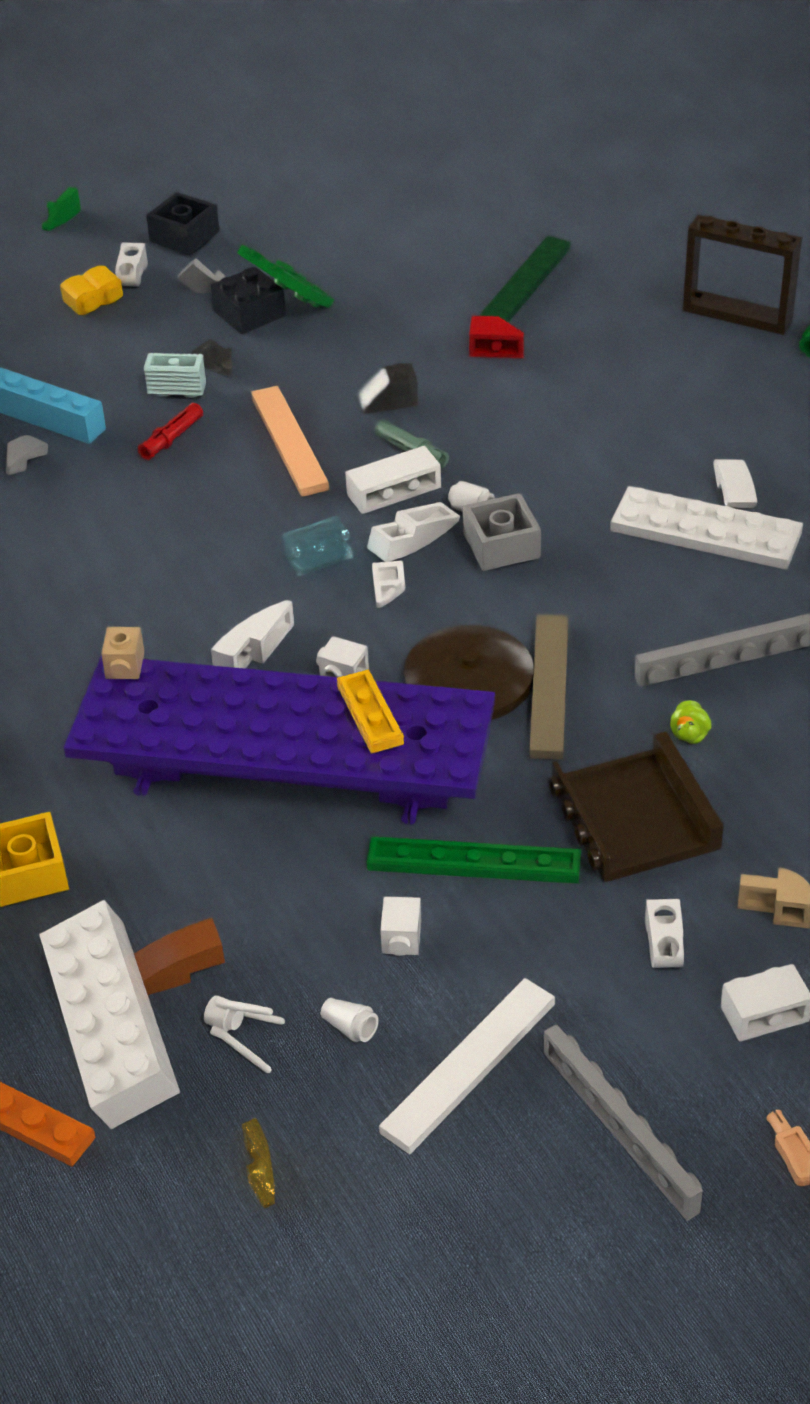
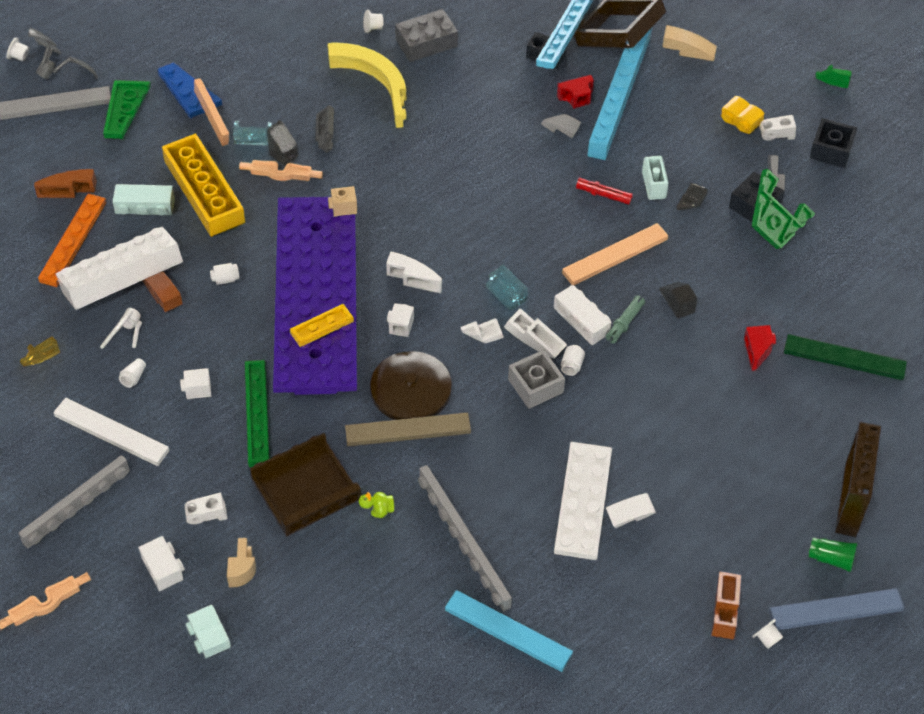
camera: 75 degrees right, 10 degrees up
none -> white brick [210,263,240,285]

